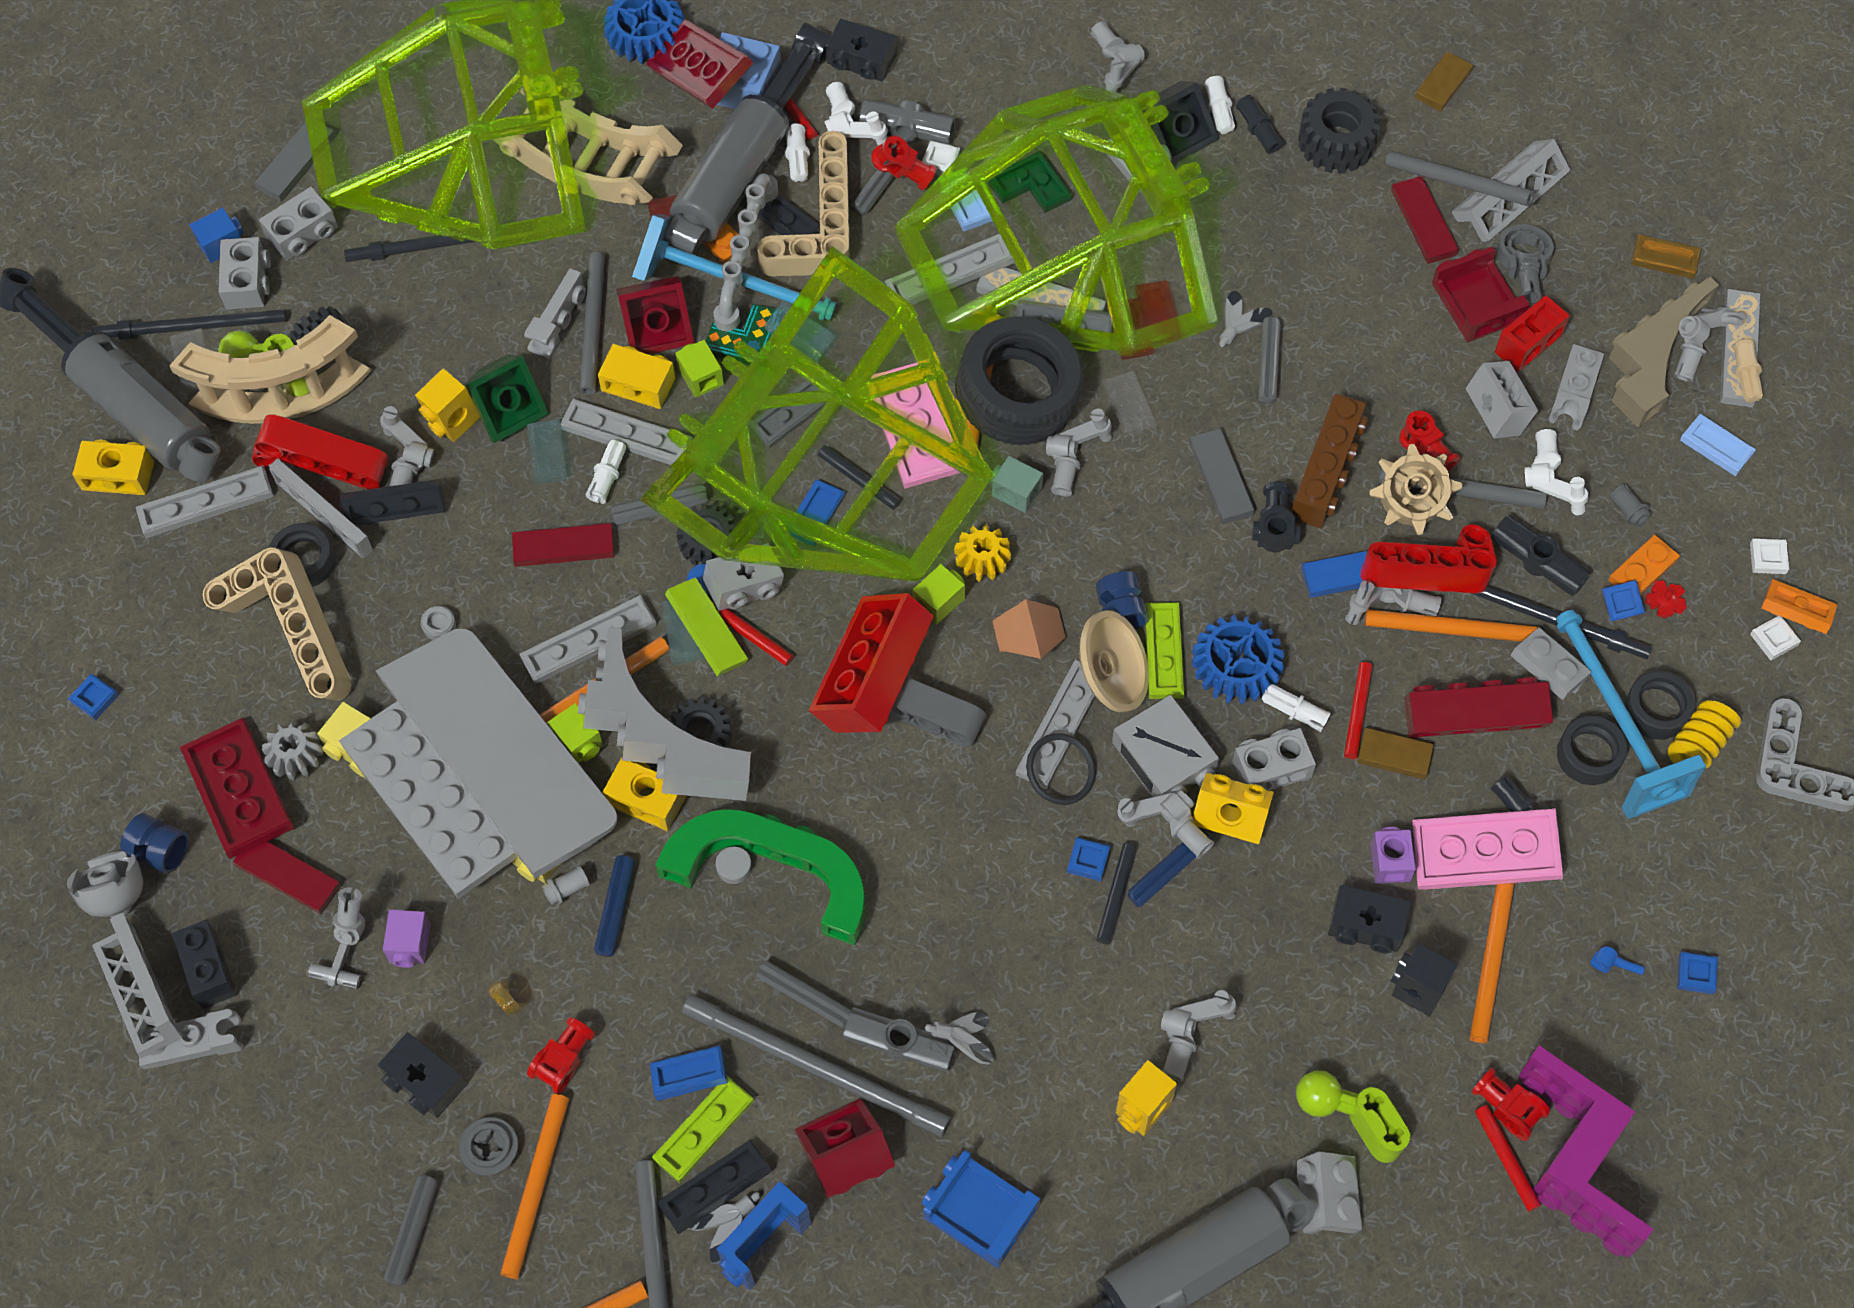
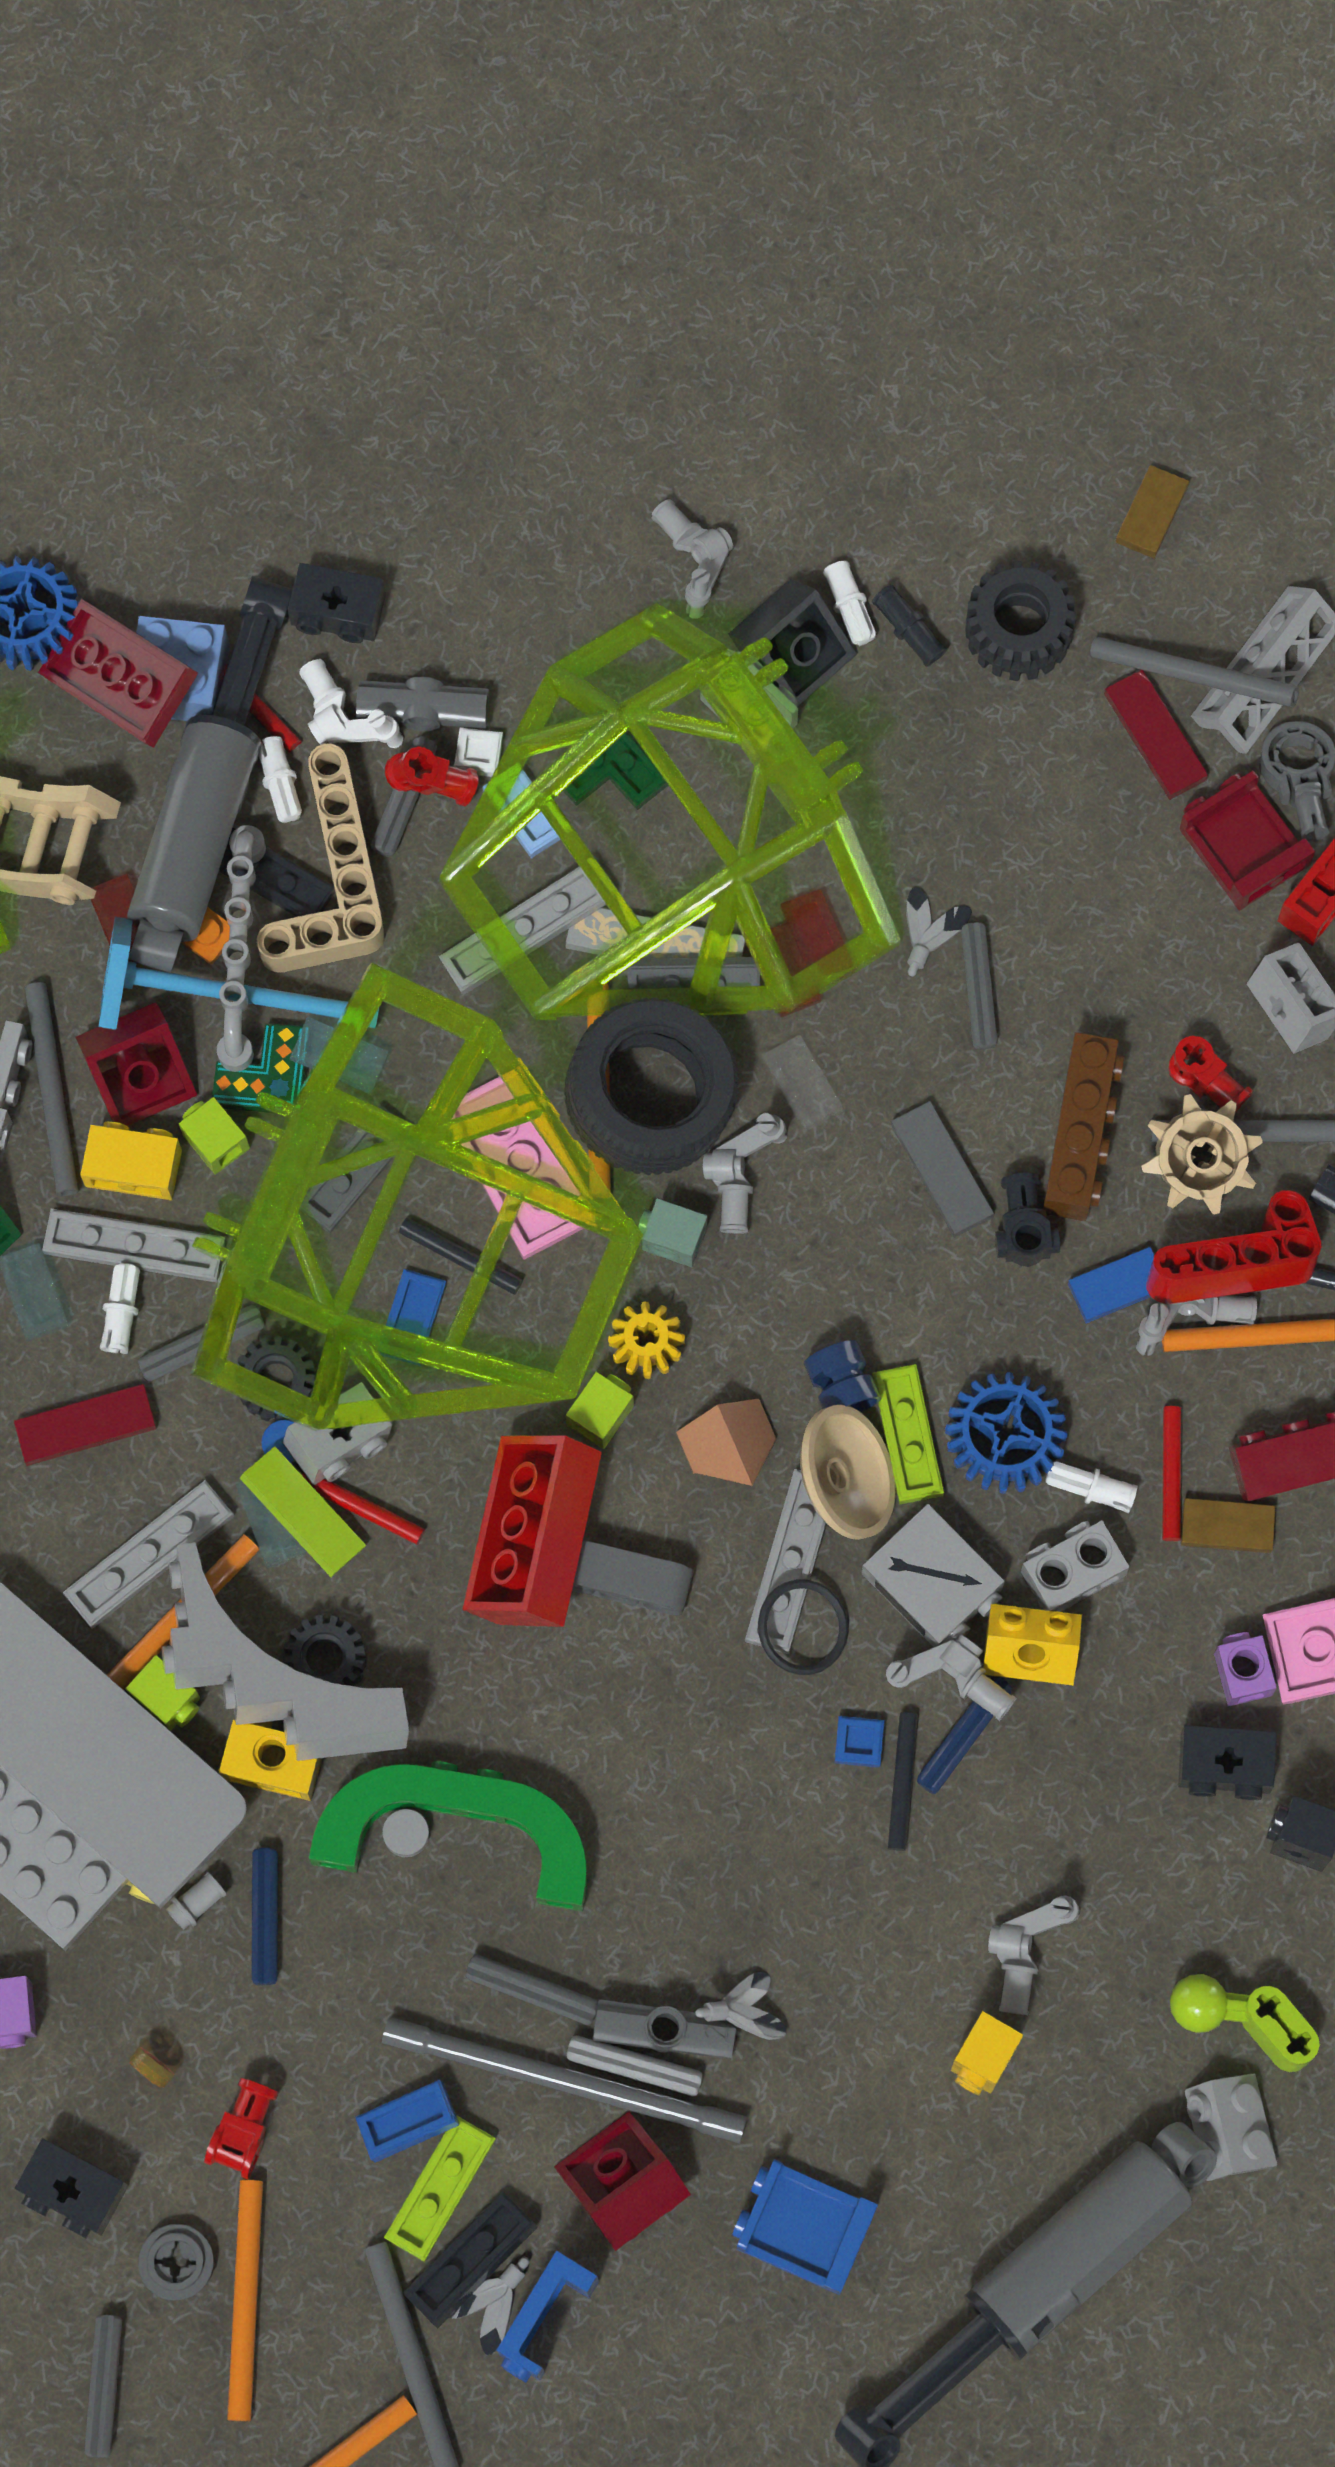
camera: 10 degrees left, 10 degrees up
none -> light grey axle [567,2035,703,2096]

